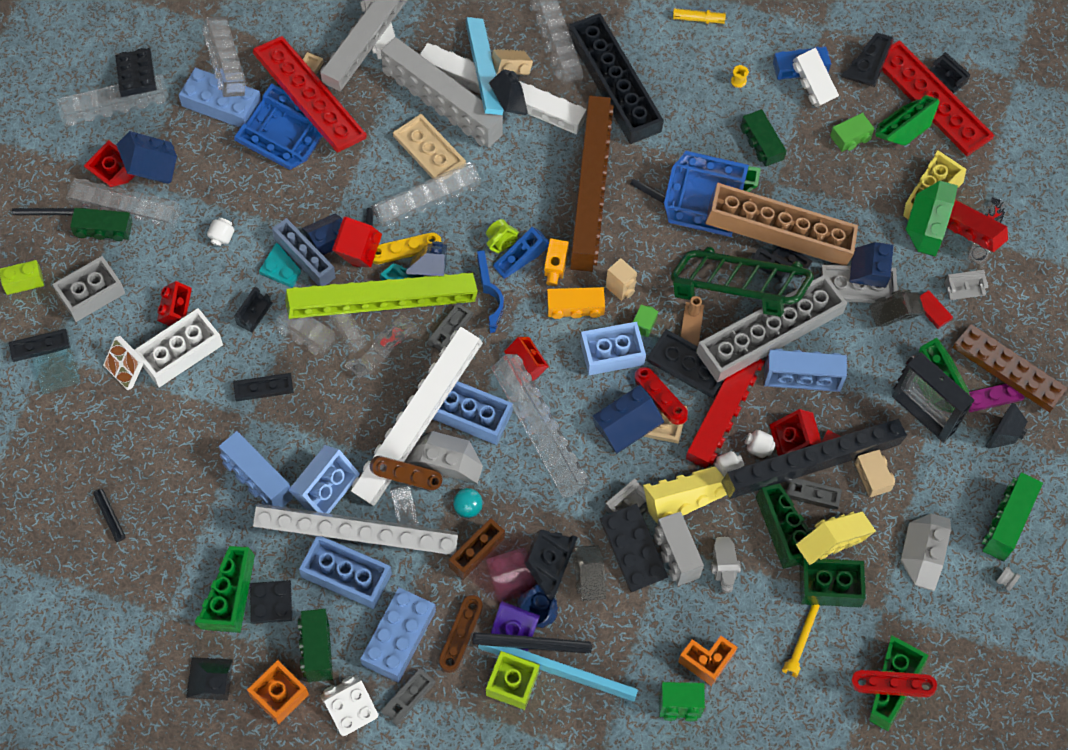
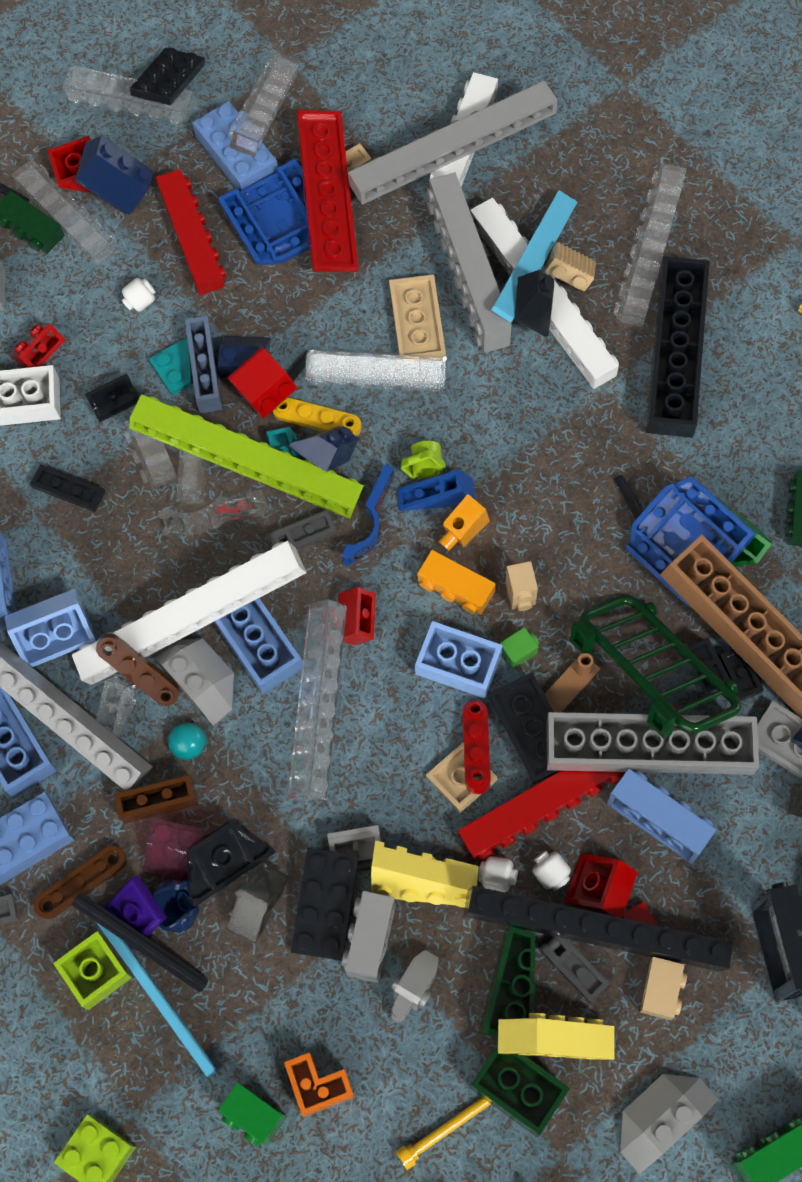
camera: 40 degrees right, 5 degrees up
reddish brown brick [571,96,614,272] -> none
dark blue slope [593,384,664,454] -> none
none -> red brick [156,169,227,296]

